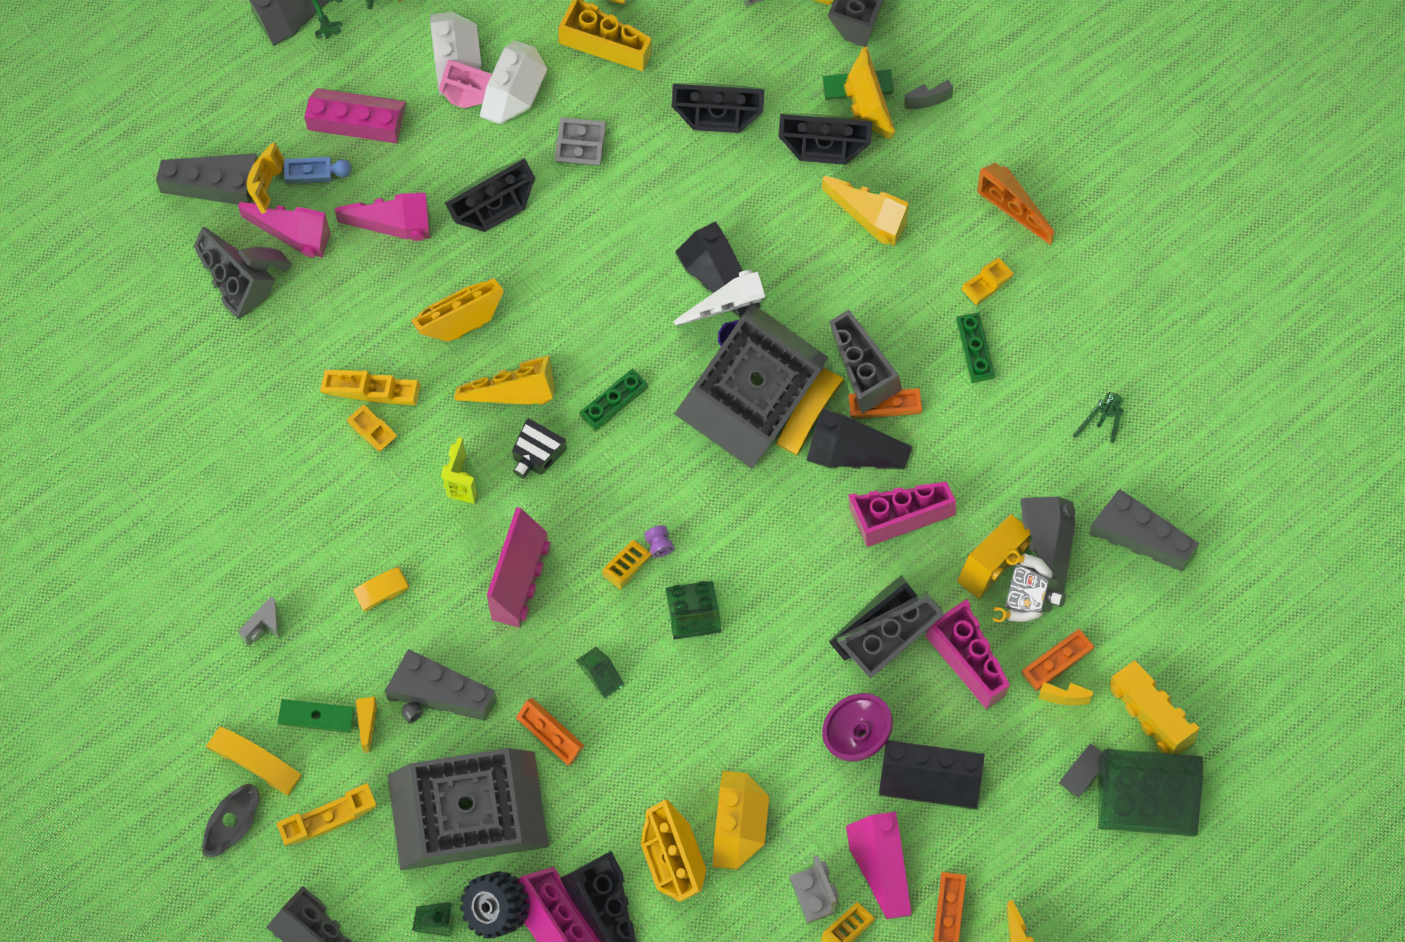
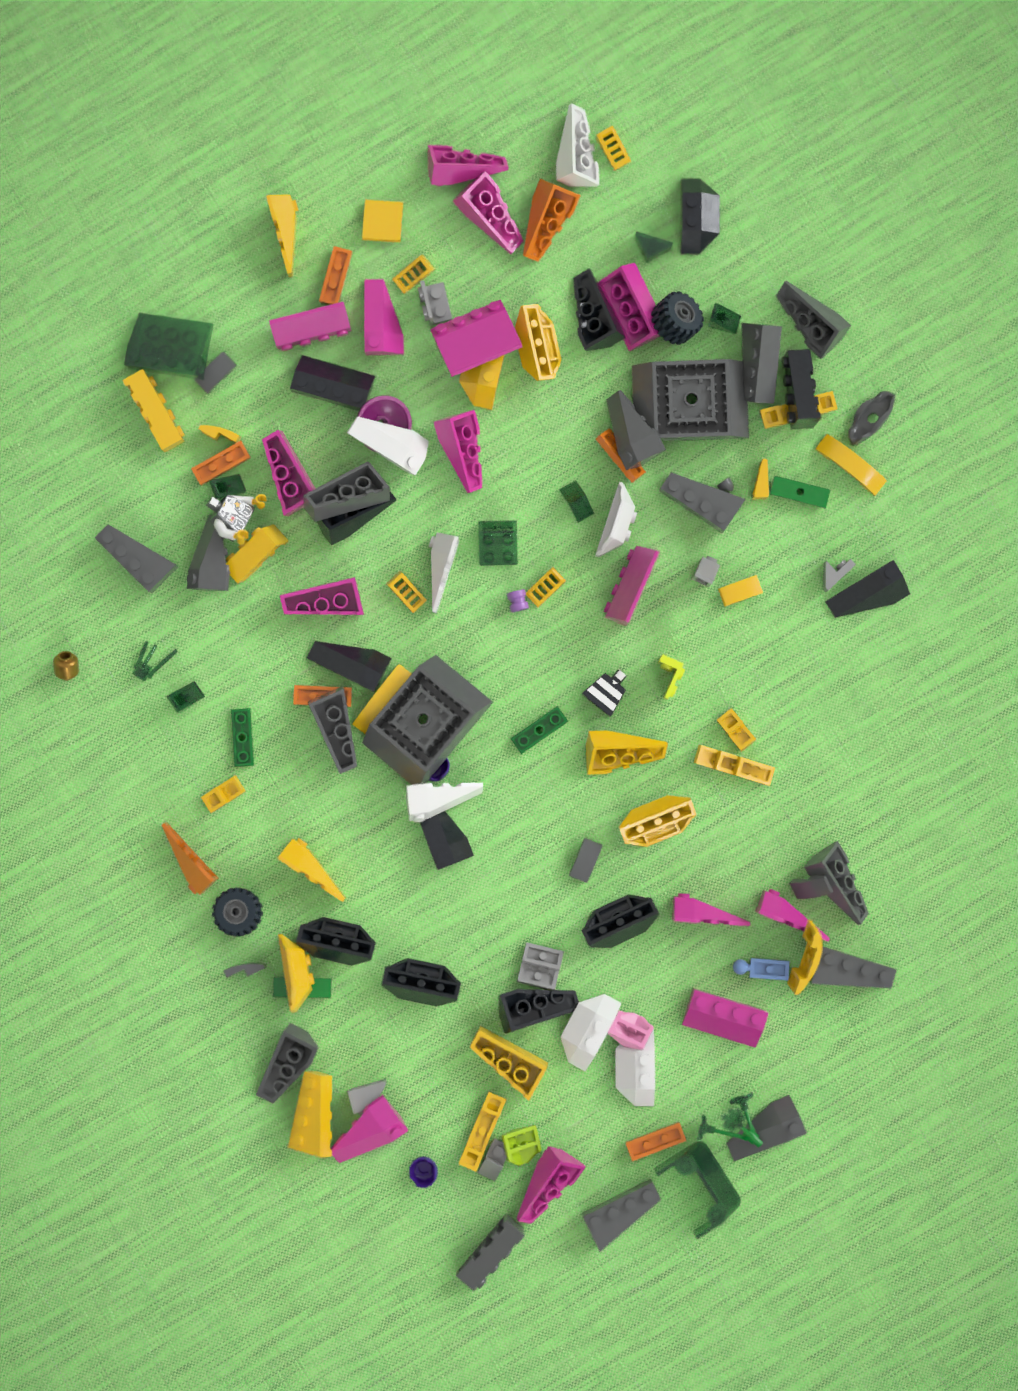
camera: 175 degrees left, 20 degrees up
none -> pearl gold head [53,651,79,681]
none -> clear green slope [167,681,205,713]
none -> clear green slope [209,474,246,501]
none -> black wheel [212,888,263,936]
none -> dark pink slope [269,302,352,351]
none -> white wedge [347,417,429,475]
none -> yellow slope [386,571,427,613]
none -> white wedge [429,532,459,614]
none -> dark pink slope [430,300,523,377]
none -> dark pink wedge [434,409,483,493]
none -> black wedge [499,989,579,1033]
none -> dark grey slope [569,838,602,883]
none -> white wedge [595,482,637,557]
none -> dark grey wedge [606,390,666,470]
none -> light grey slope [692,556,720,587]
none -> dark grey wedge [742,323,782,404]
none -> black wedge [781,349,821,430]
none -> black wedge [825,560,910,618]

